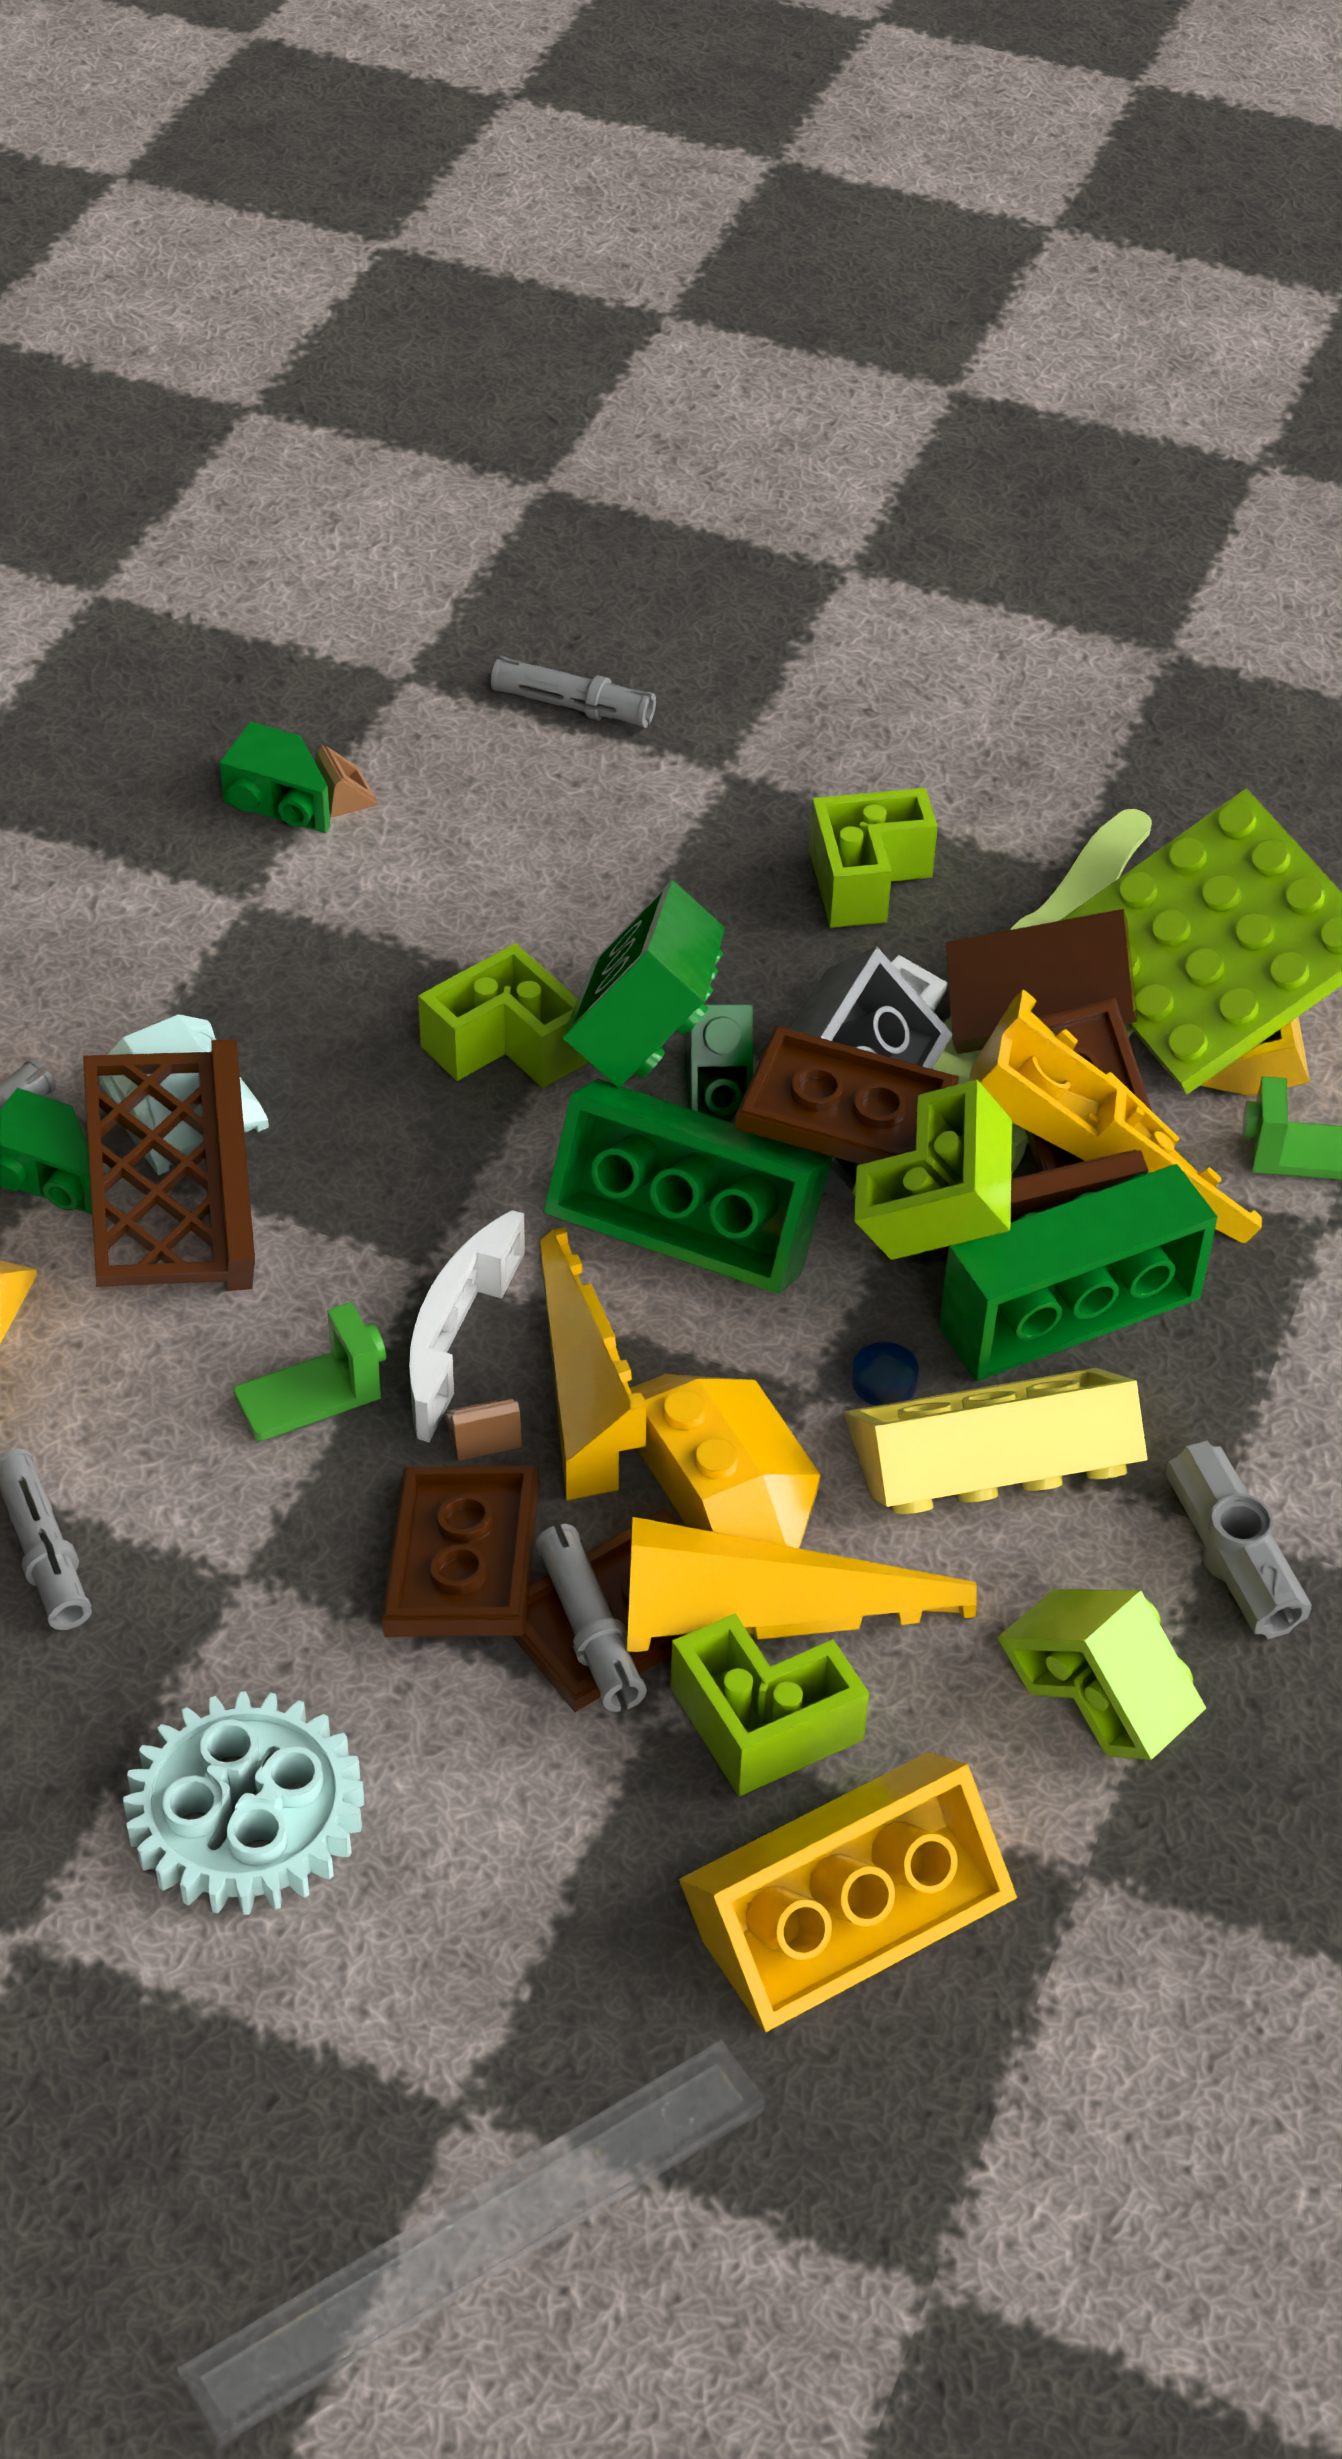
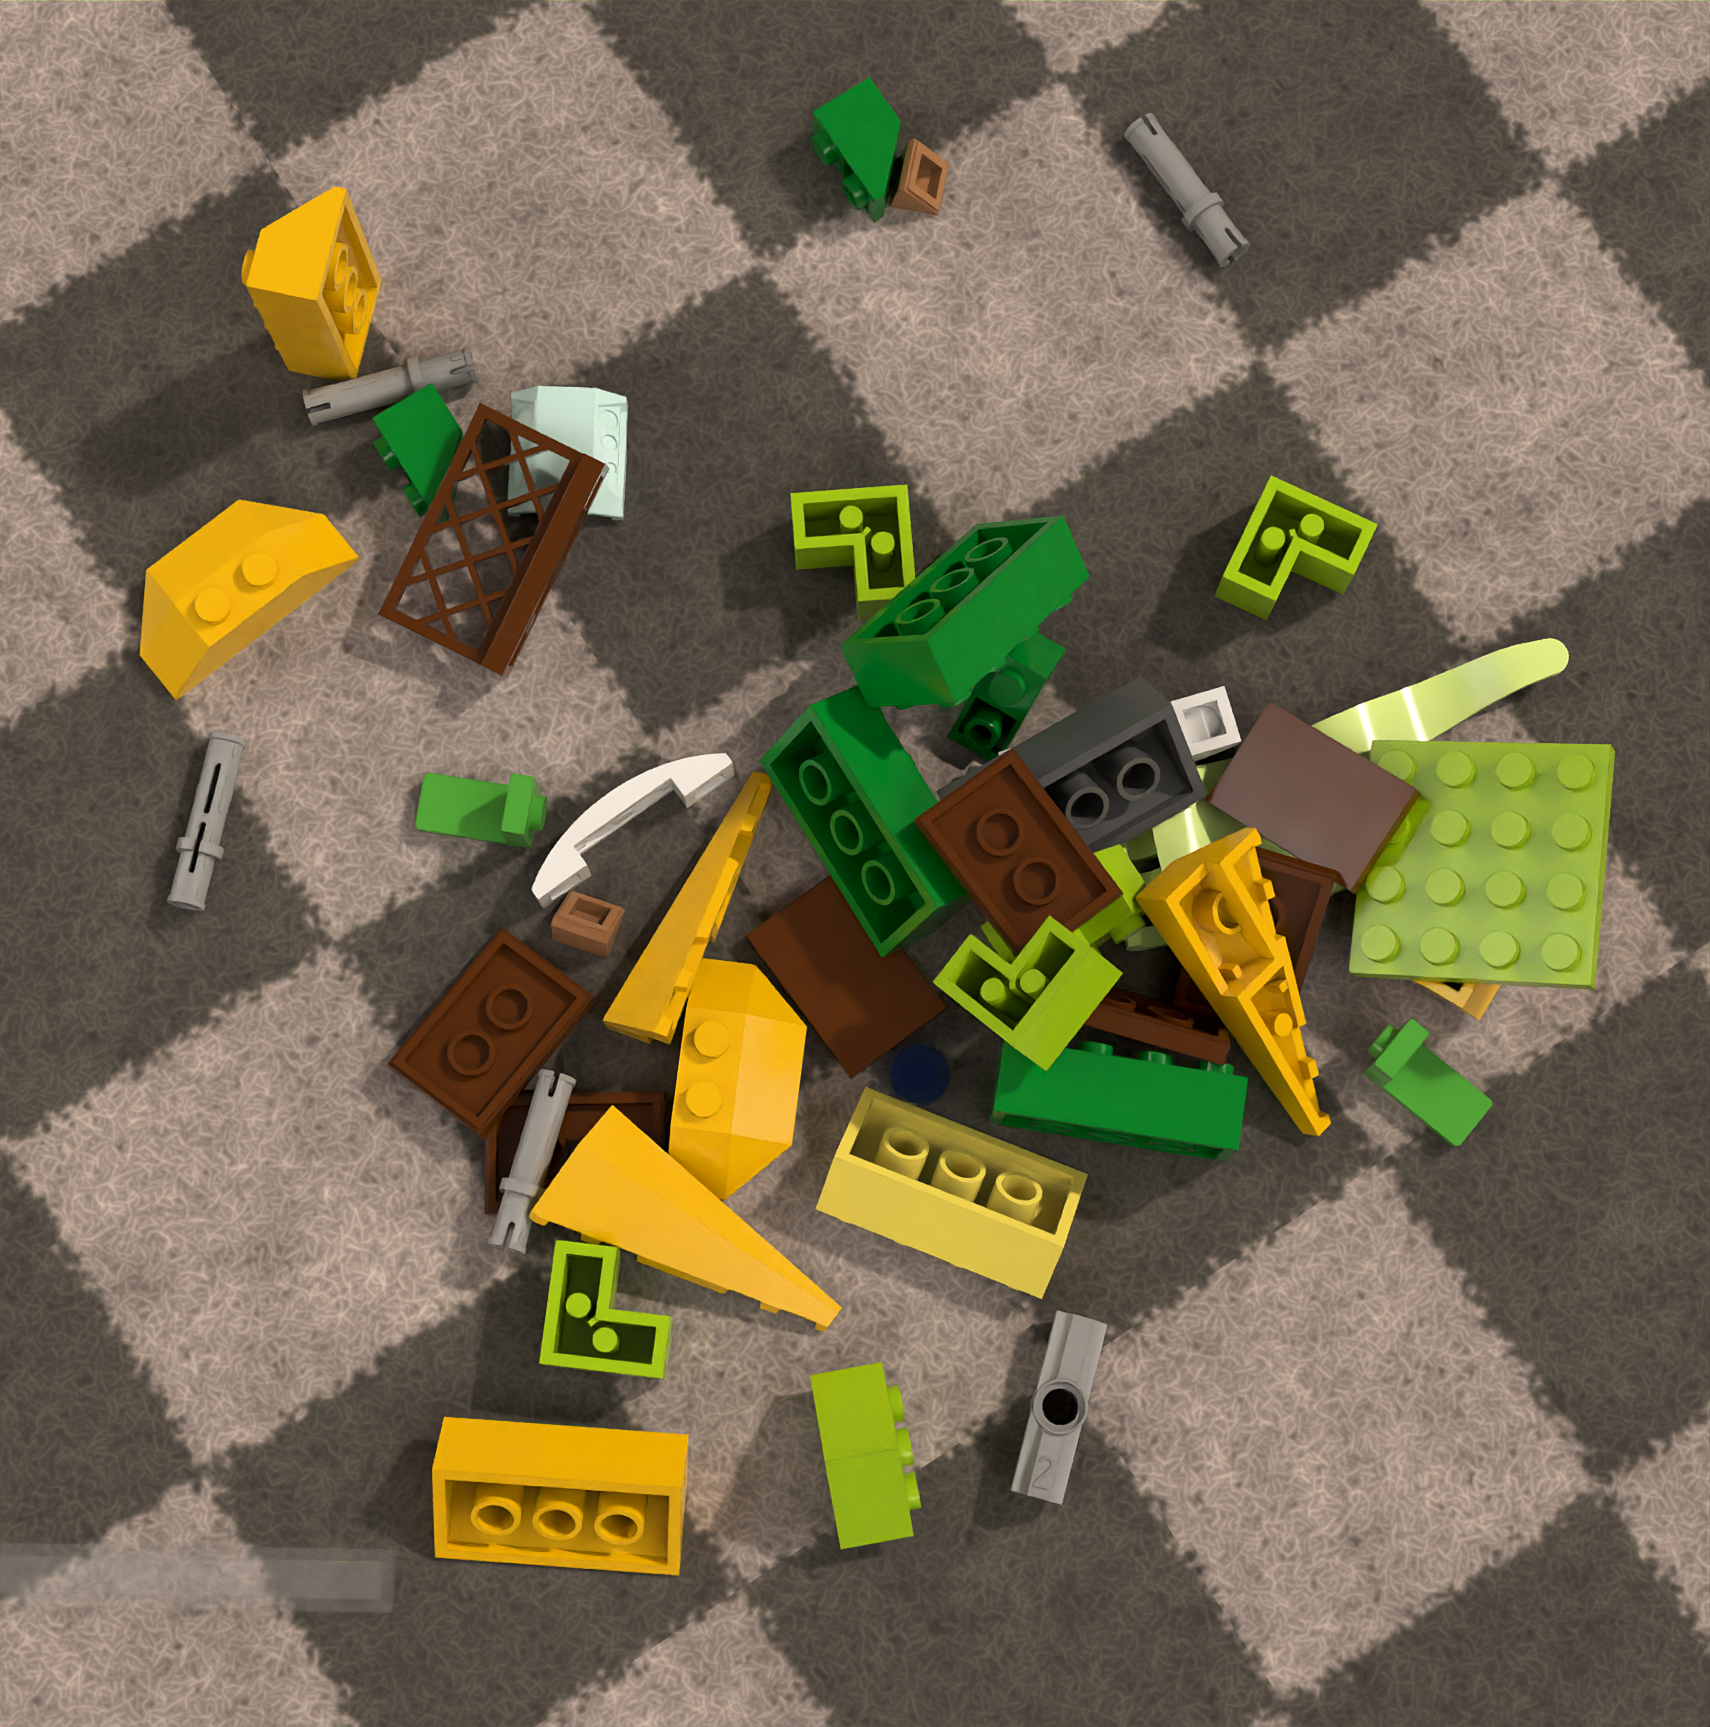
camera: 35 degrees right, 30 degrees up
light aqua gear [123,1691,365,1915] -> none
none -> reddish brown tile [746,875,947,1080]

